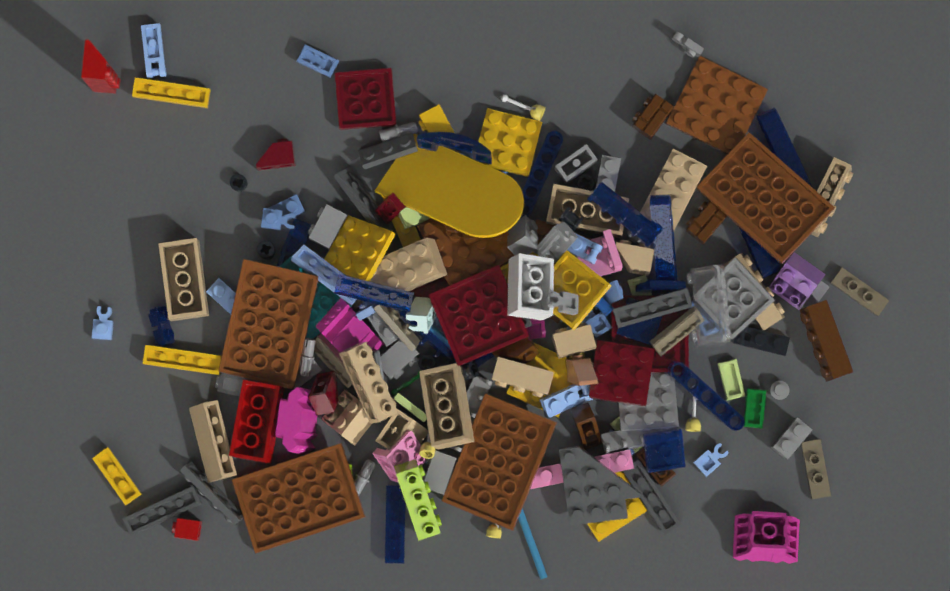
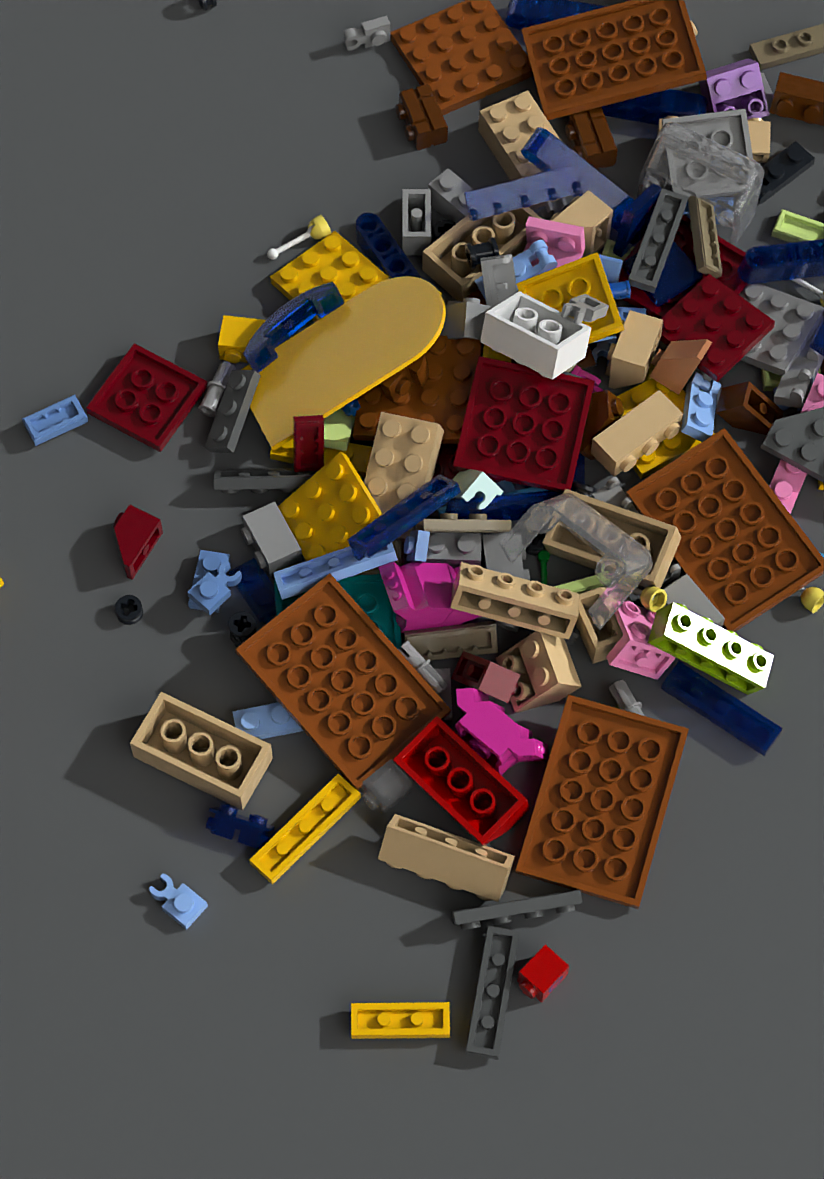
camera: 55 degrees left, 20 degrees down
none -> clear windscreen [500,493,653,630]

